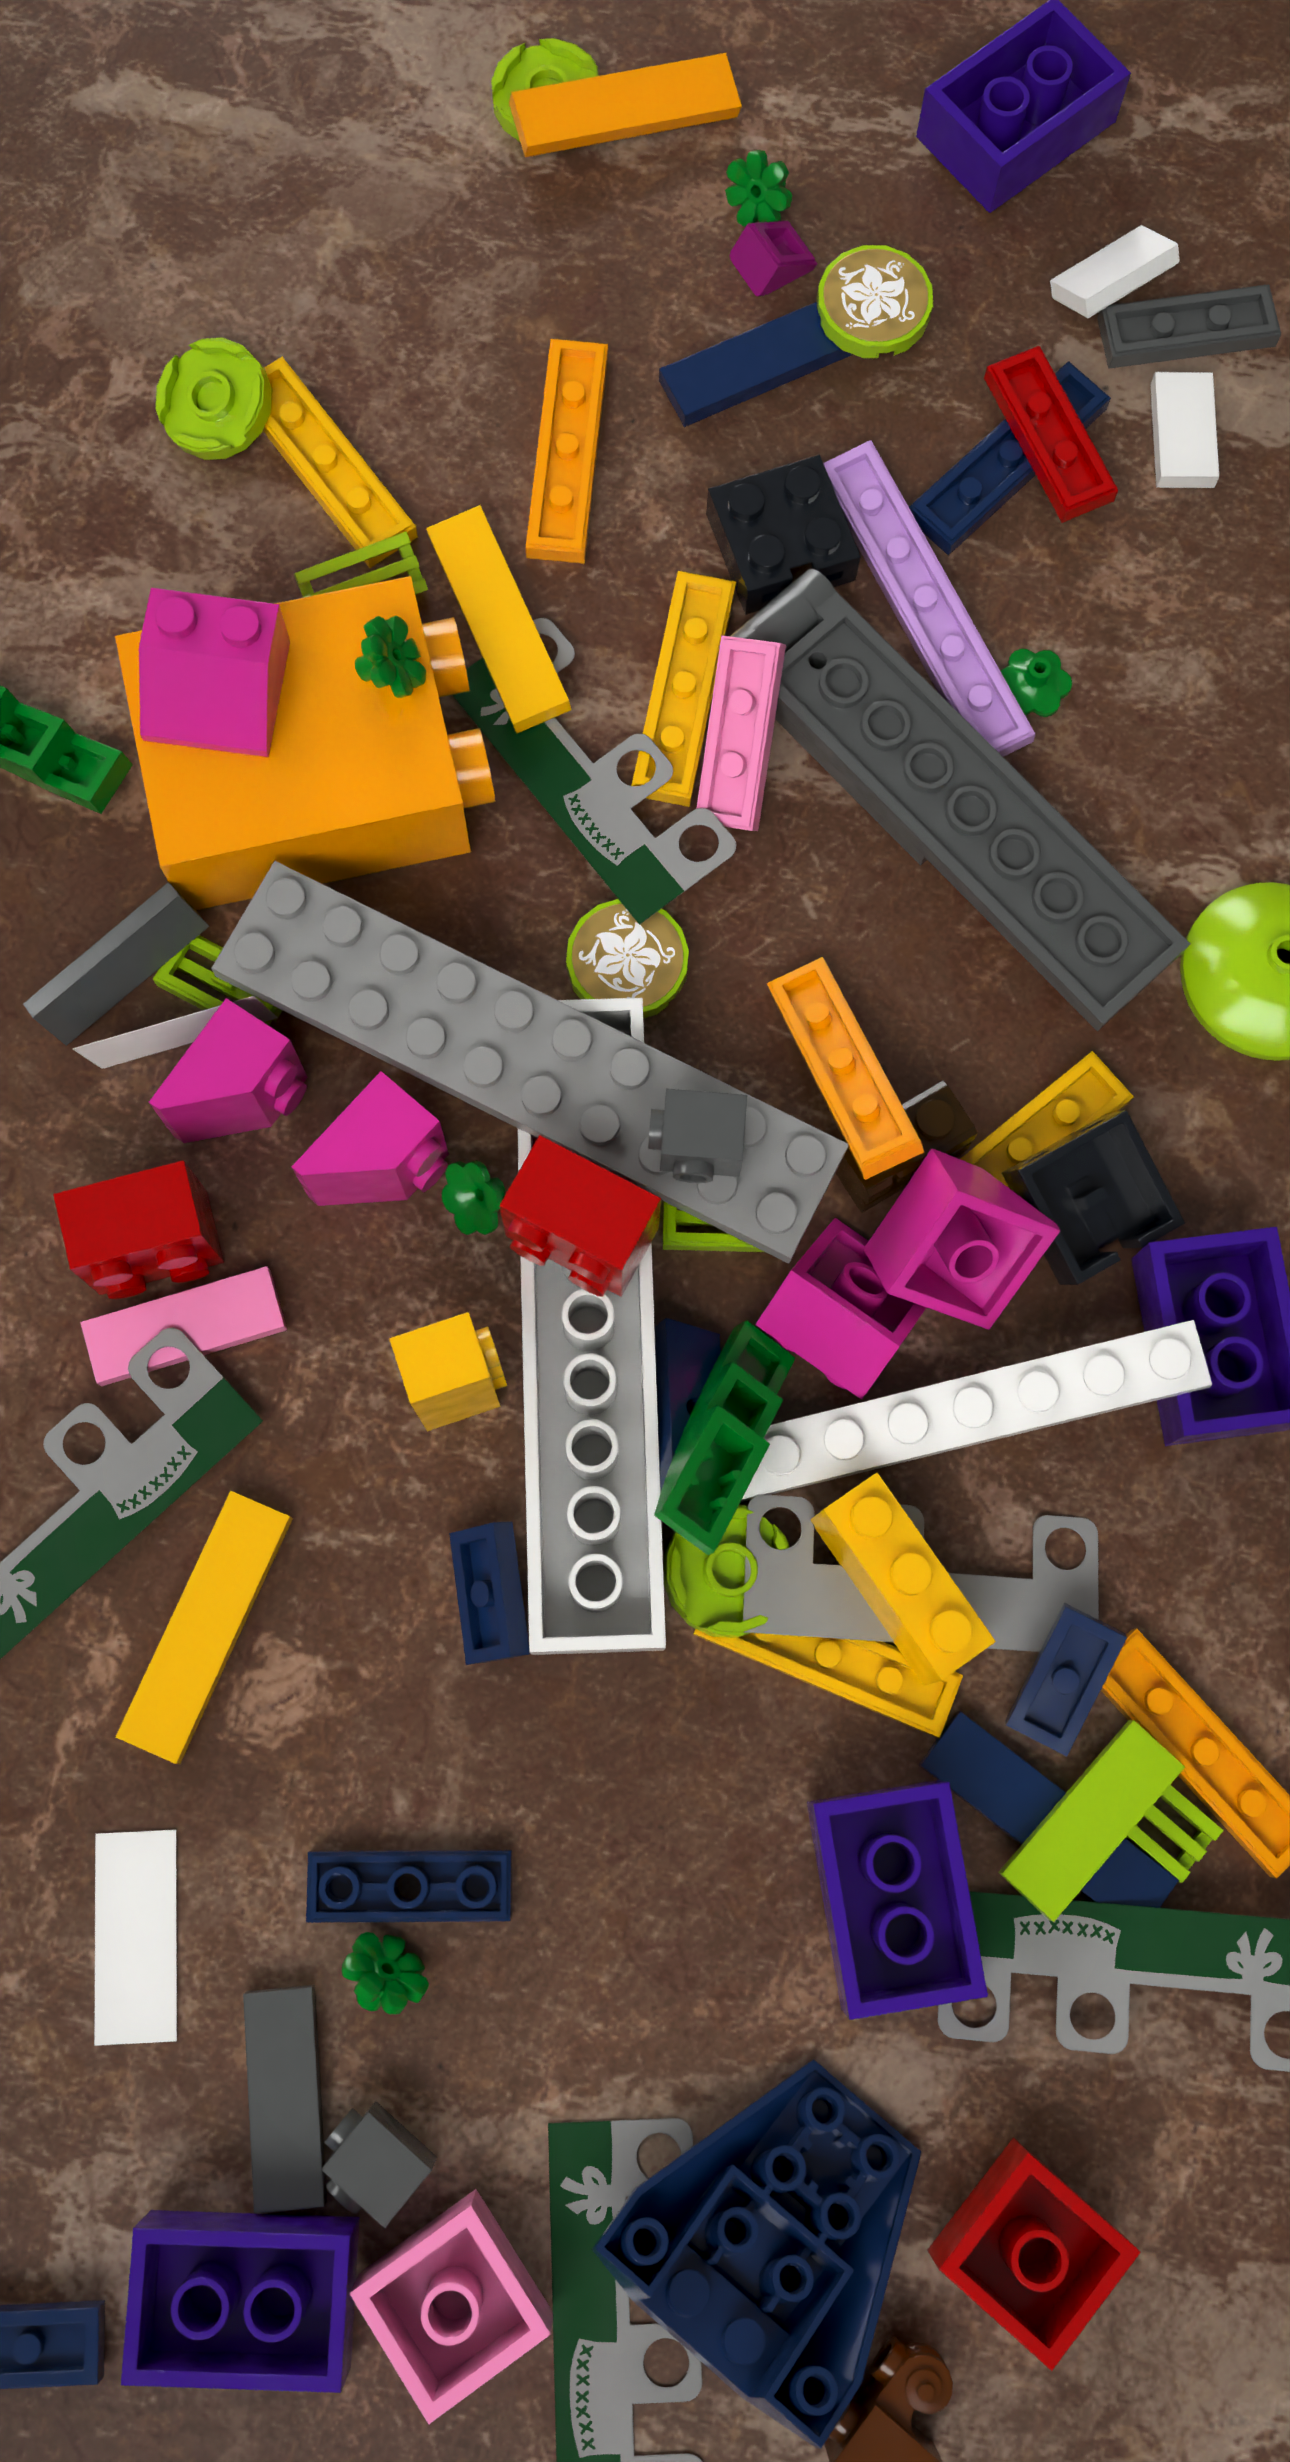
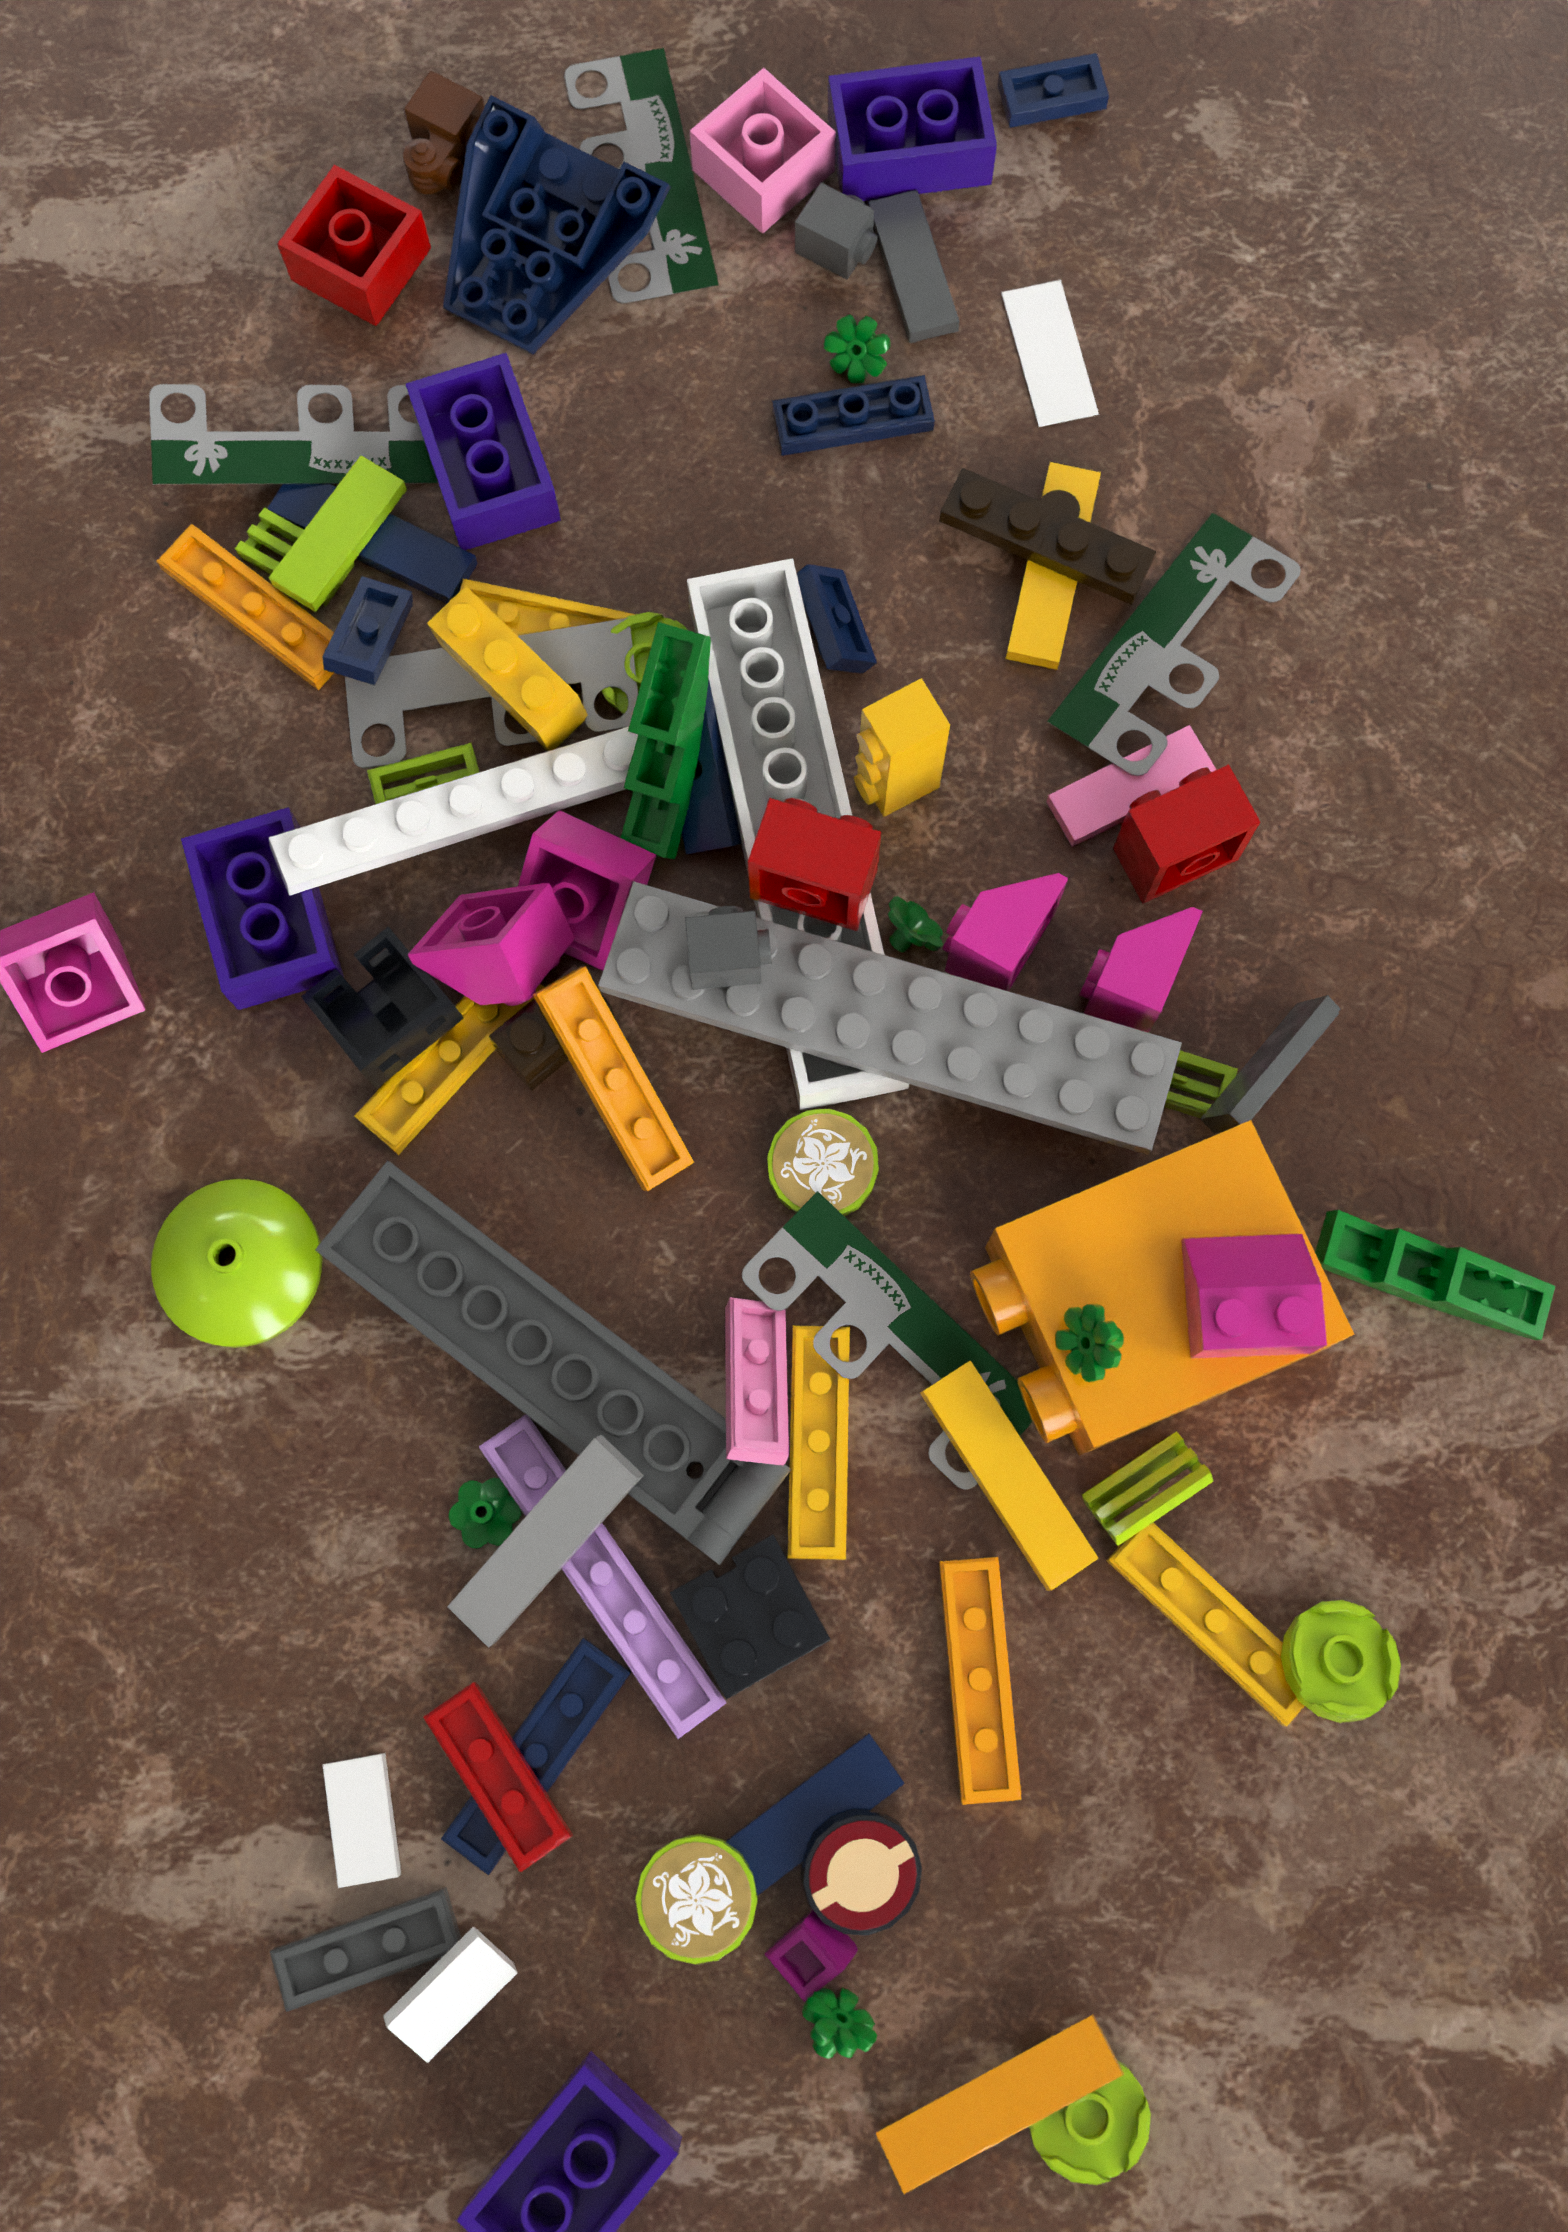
camera: 175 degrees right, 0 degrees up
white sticker [73,996,278,1069] -> none
none -> lime tile [367,743,480,804]
none -> light grey tile [447,1435,644,1648]
none -> tile [800,1808,922,1935]
none -> dark brown hinge [939,468,1156,605]

